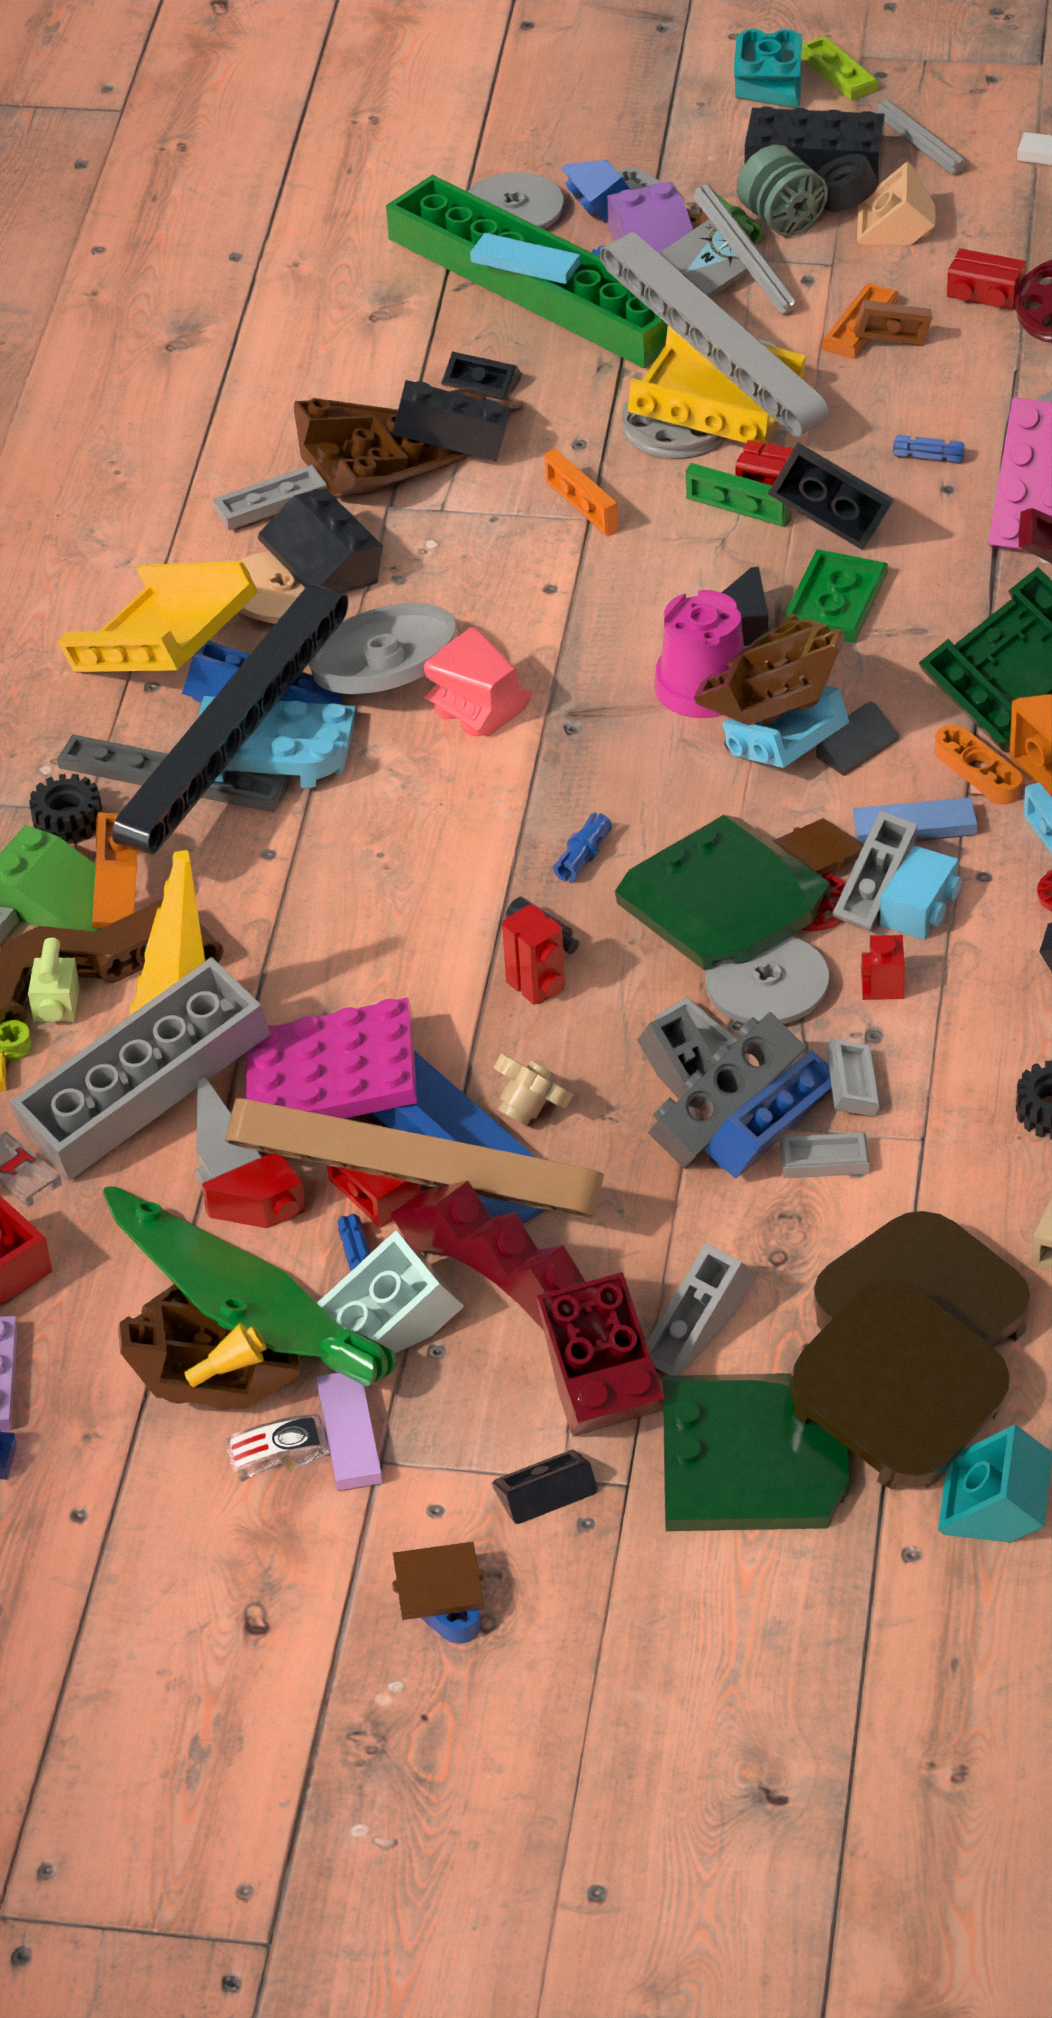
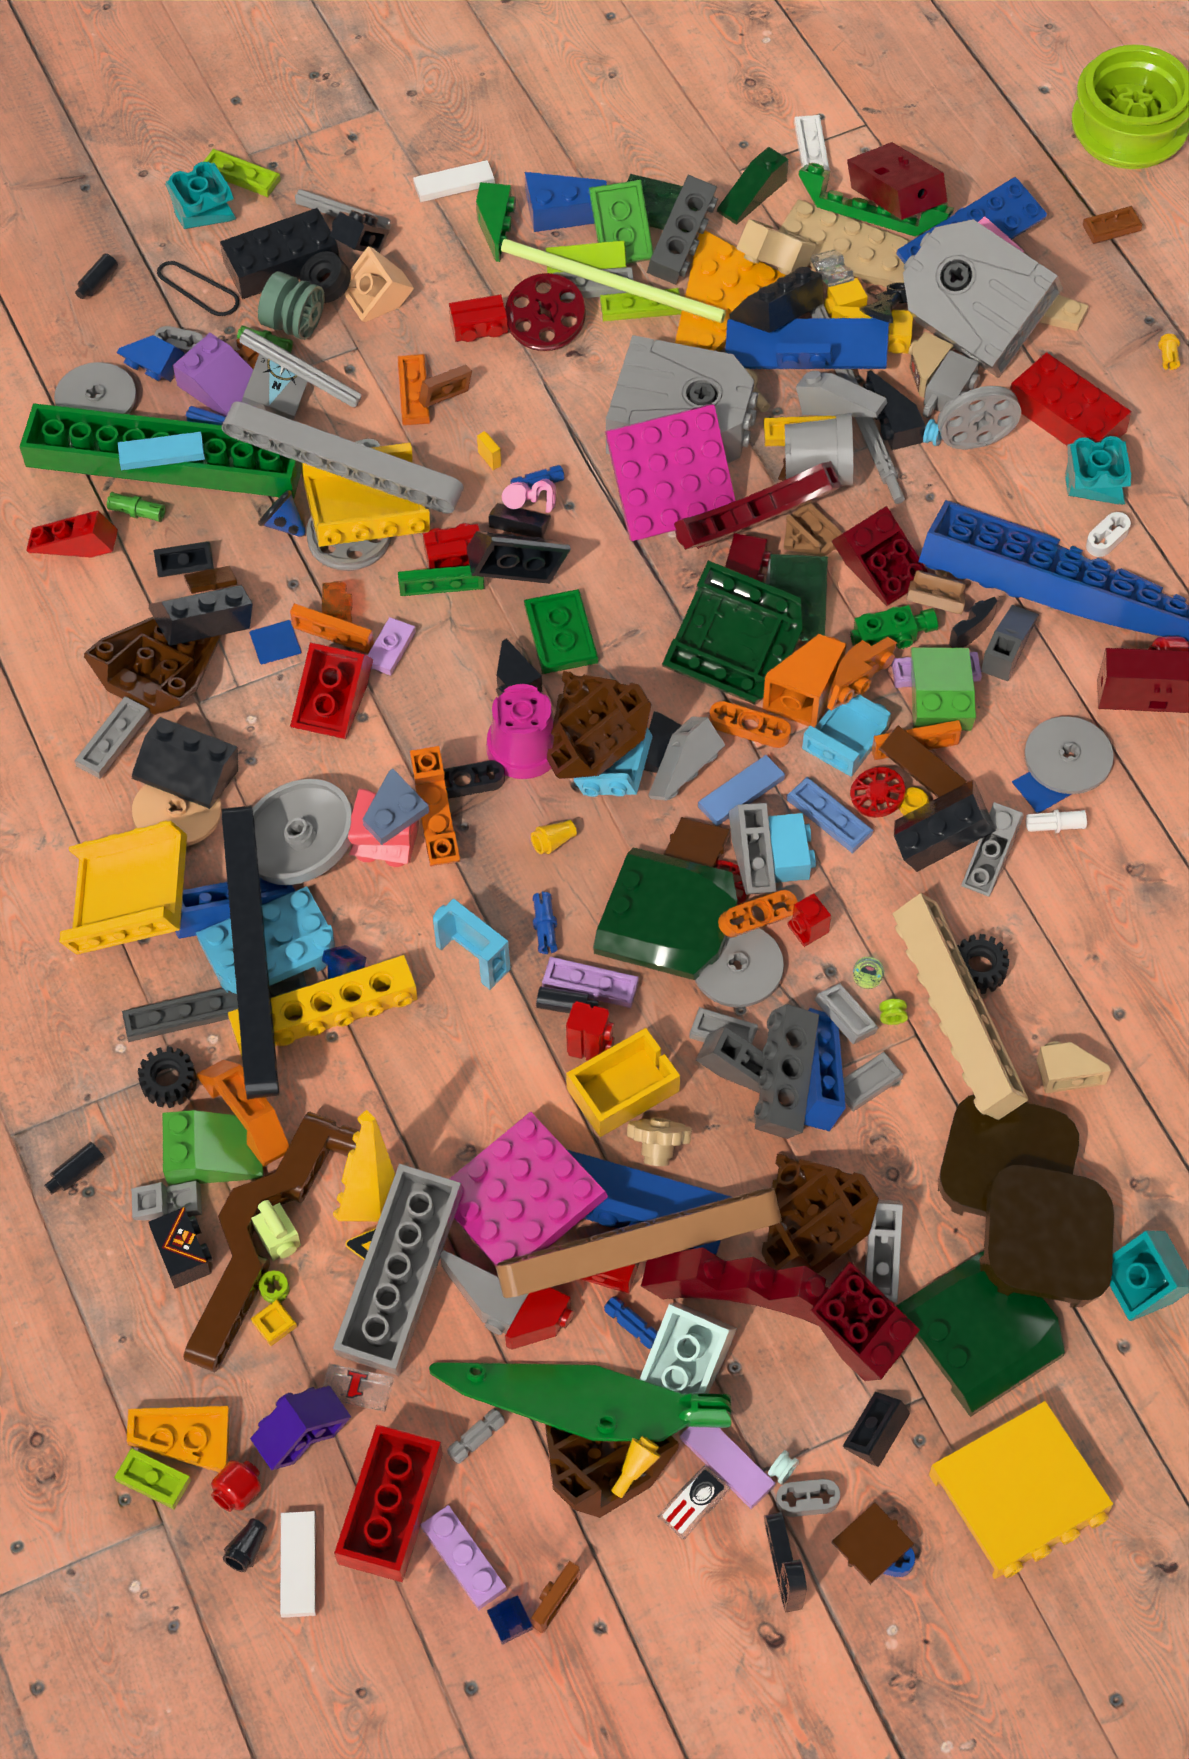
camera: 35 degrees left, 15 degrees up
none -> red slope [26,510,118,558]
none -> black cylinder [75,253,118,299]
none -> bright green pin [106,492,165,522]
none -> black piece [157,261,239,316]
none -> yellow brick [227,955,418,1057]
none -> blue sticker [249,620,301,665]
none -> hat [258,490,306,537]
none -> red slope [290,642,373,739]
none -> clear orange brick [322,581,353,623]
none -> clear blue tile [322,945,367,979]
none -> black brick [329,210,390,253]
none -> sand blue wing [362,768,429,845]
none -> lavender plate [367,617,416,676]
none -> orange slope [410,746,460,867]
none -> medium azure panel [433,898,510,990]
none -> black beam [444,761,505,799]
none -> light grey axle [447,1409,505,1464]
none -> yellow tile [477,431,501,470]
none -> black slope [488,503,550,538]
none -> bright pink leg [502,479,556,513]
none -> yellow cone [531,820,577,854]
none -> dark orange plate [531,1561,580,1633]
none -> lavender tile [542,957,639,1008]
none -> yellow piece [566,1028,680,1137]
none -> light grey slope [648,717,725,801]
none -> orange beam [718,890,798,937]
none -> reddish brown wedge [761,1153,879,1273]
none -> black beam [764,1512,807,1613]
none -> light aqua bush [768,1450,799,1485]
none -> light grey beam [776,1479,840,1517]
none -> medium blue tile [787,777,873,854]
none -> clear light blue tile [853,957,884,989]
none -> lime bush [879,999,908,1025]
none -> tan brick [892,893,1029,1120]
none -> yellow panel [929,1401,1113,1579]

